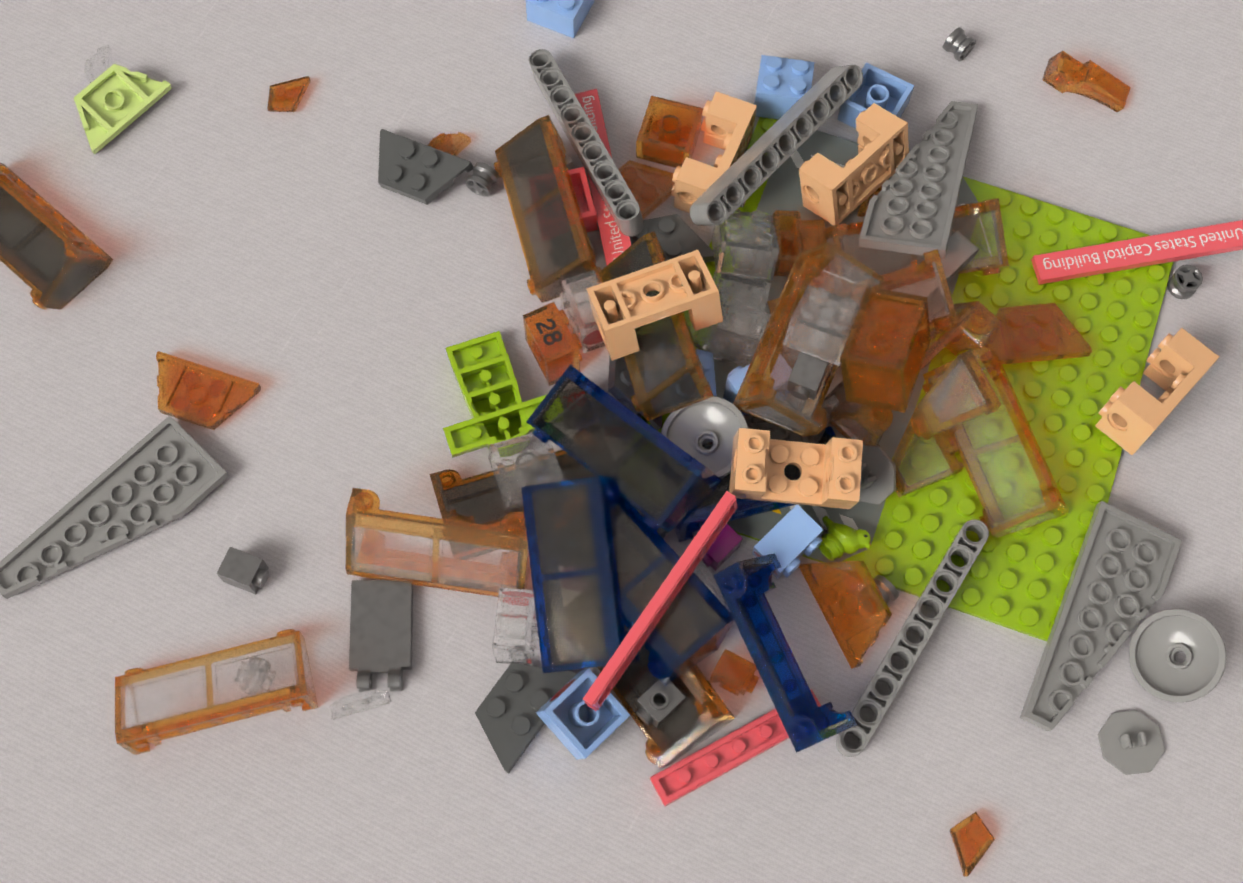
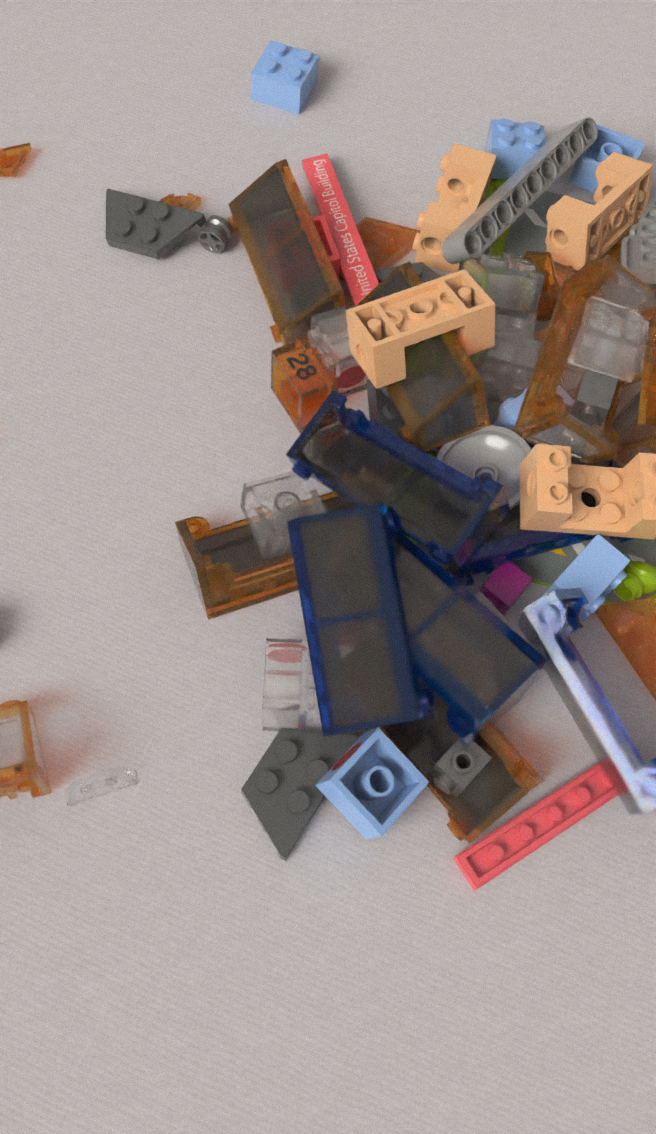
camera: 10 degrees left, 5 degrees down
windscreen [345,488,535,598] -> none
flat silver tile [349,578,413,692] -> none
lime slope [443,331,564,458] -> none
light grey beam [528,49,644,236] -> none
coral tile [583,491,738,711] -> none
clear orange brick [636,95,704,168] -> none
clear orange window [709,649,760,696] -> none

